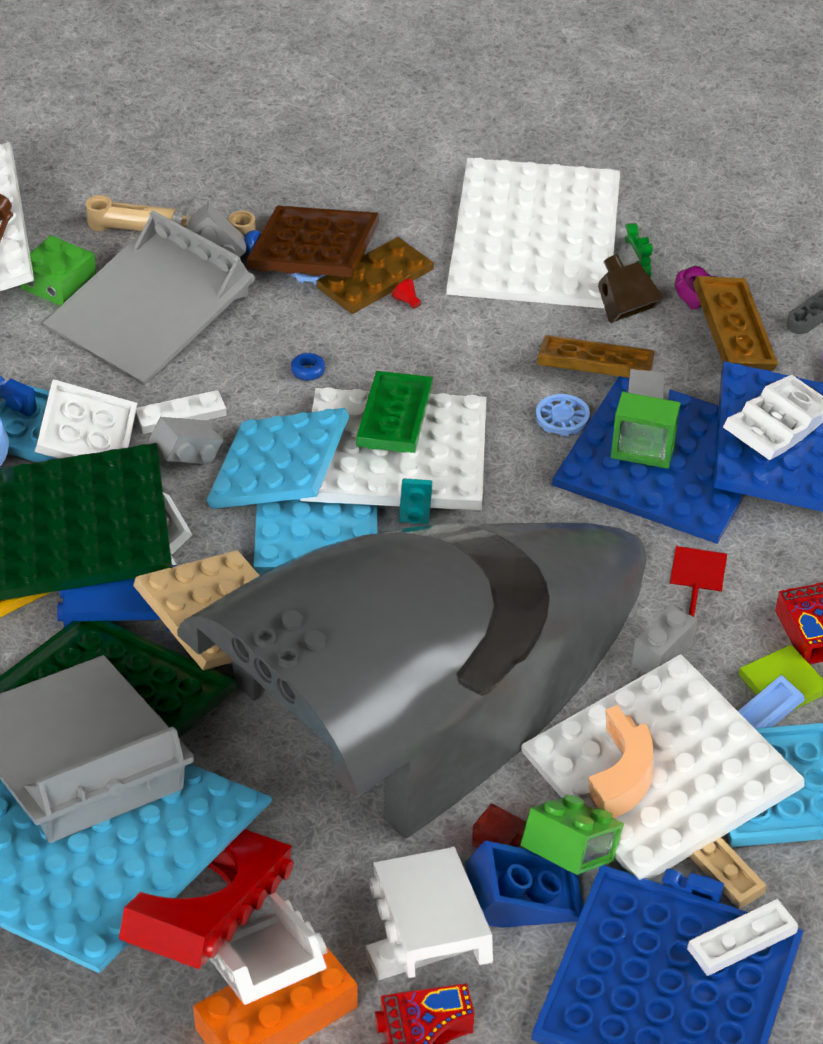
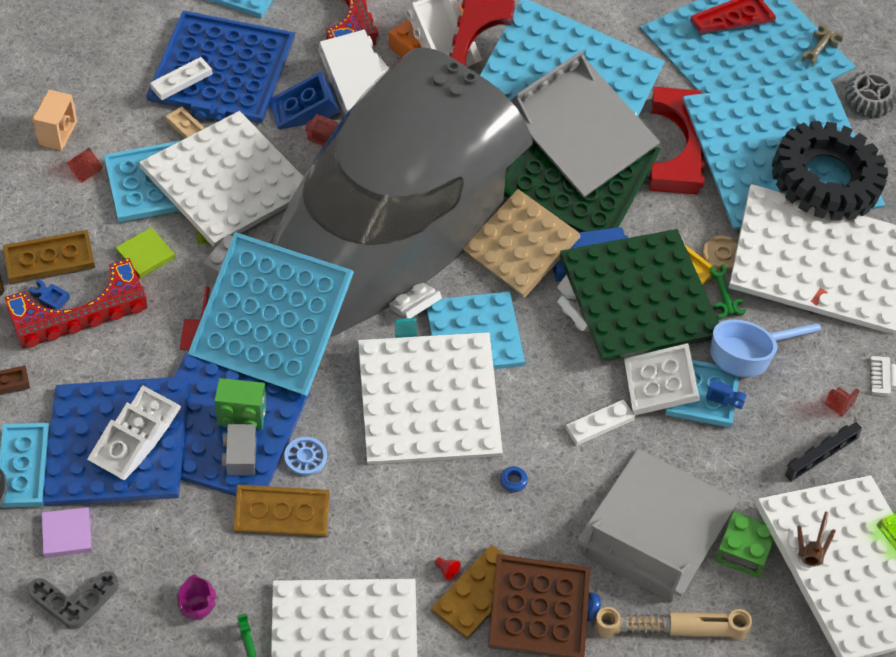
camera: 170 degrees right, 10 degrees up
light grey brick [148,417,223,464] -> none
light grey brick [189,202,246,257] -> none
medium azure plate [206,408,349,509] -> none
green plate [356,371,433,453] -> none
bright green piece [520,795,624,875] -> none
light nougat arch [588,705,654,818] -> none
dark brown torso [598,254,663,323] -> none
pearl gold plate [693,276,778,371] -> none
light blue tile [738,675,805,728] -> none
none -> medium azure plate [188,232,354,396]

